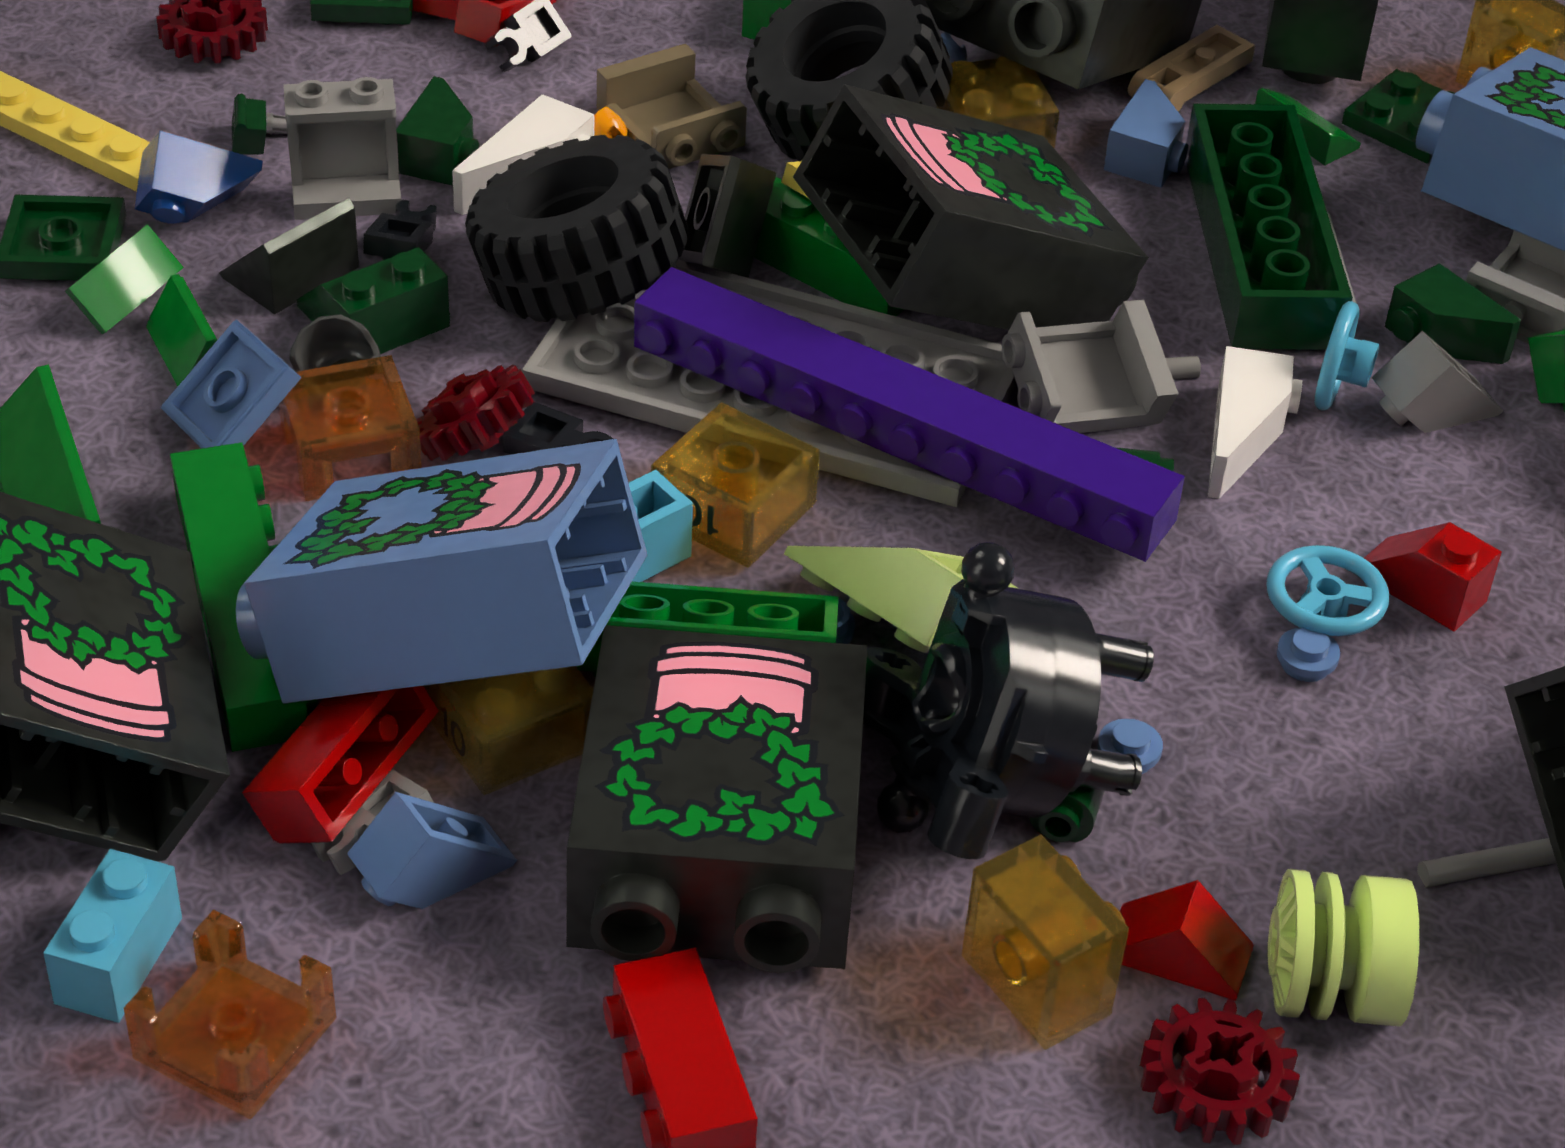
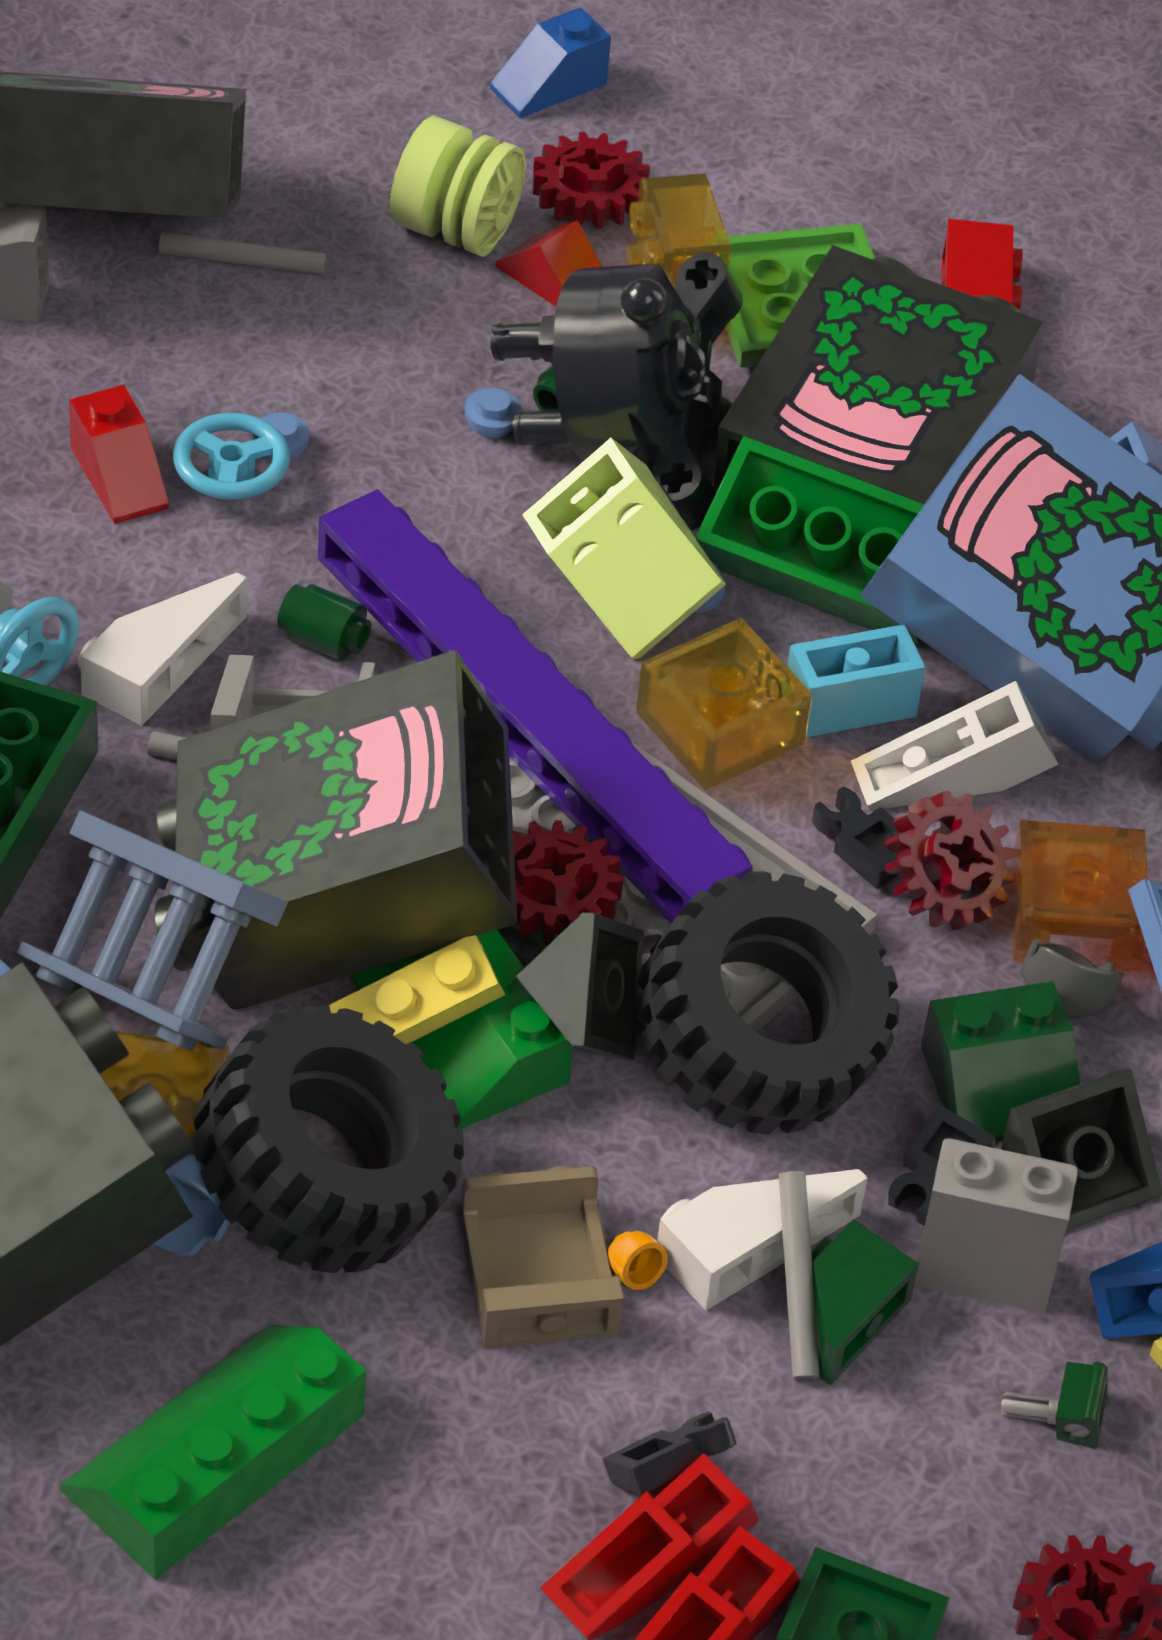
camera: 160 degrees left, 5 degrees up
none -> sand blue fence [17,810,288,1051]
none -> dark red gear [513,820,623,945]
none -> bright green plate [701,223,875,368]
none -> light grey bar [779,1171,820,1379]

